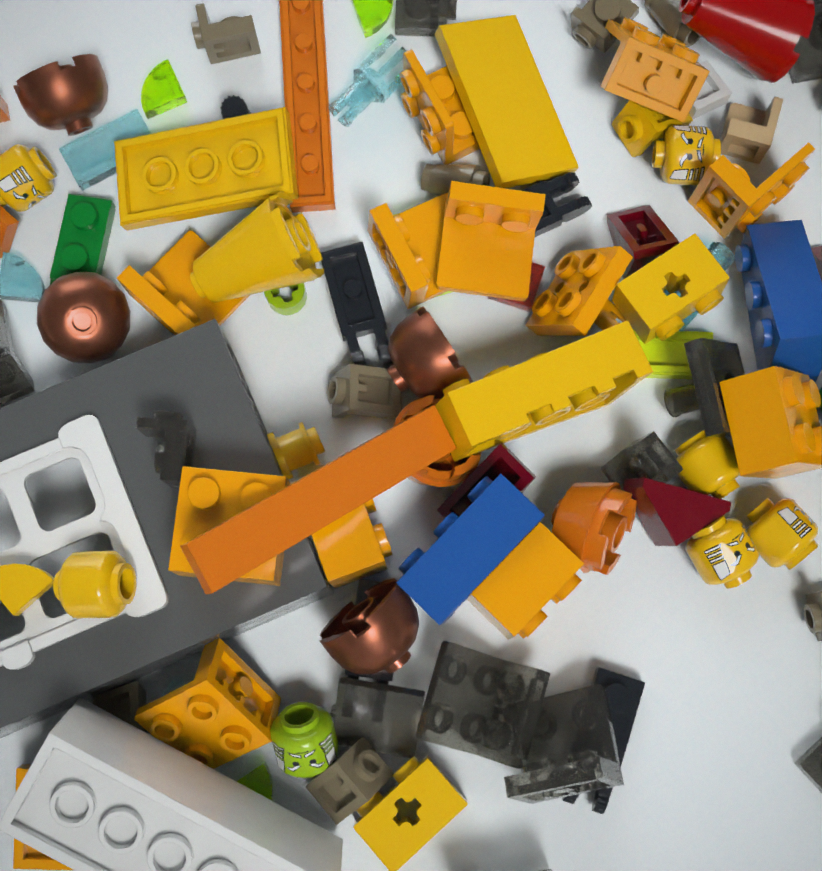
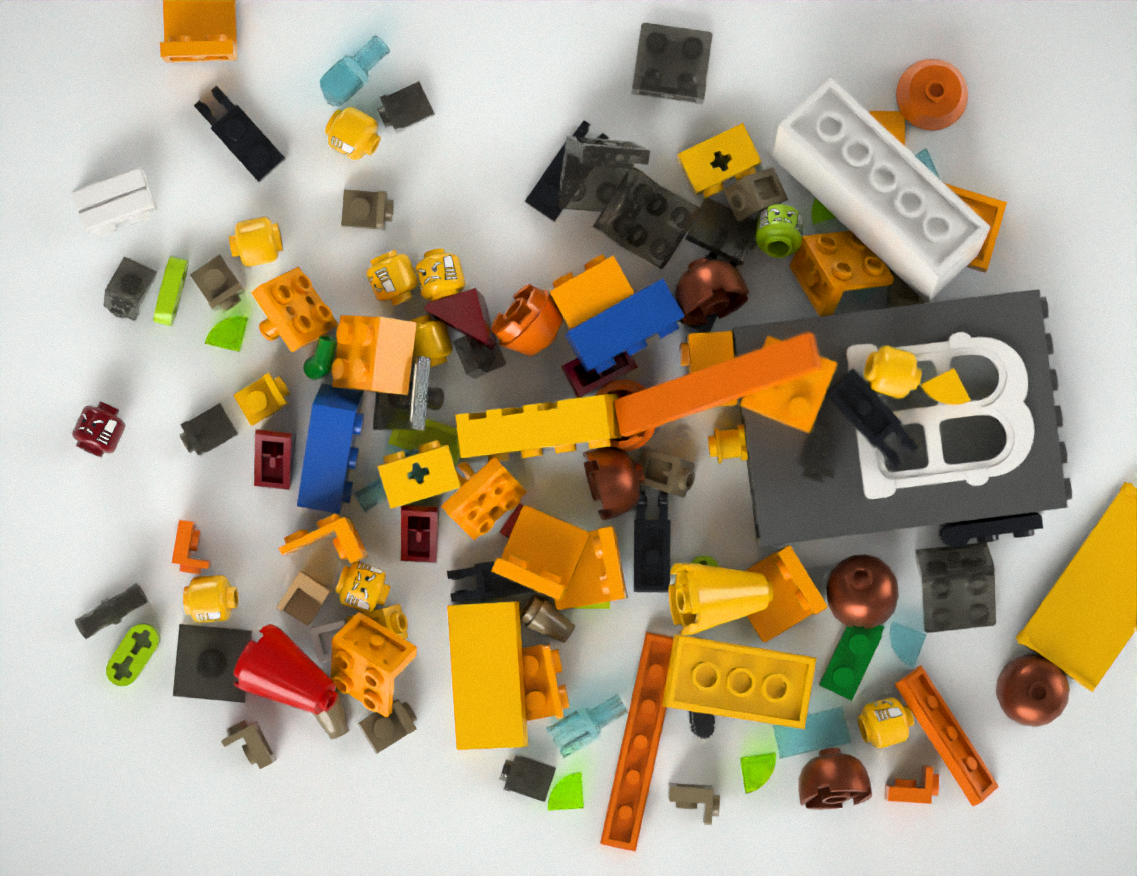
camera: 170 degrees left, 10 degrees up
none -> black hinge [825,368,919,468]

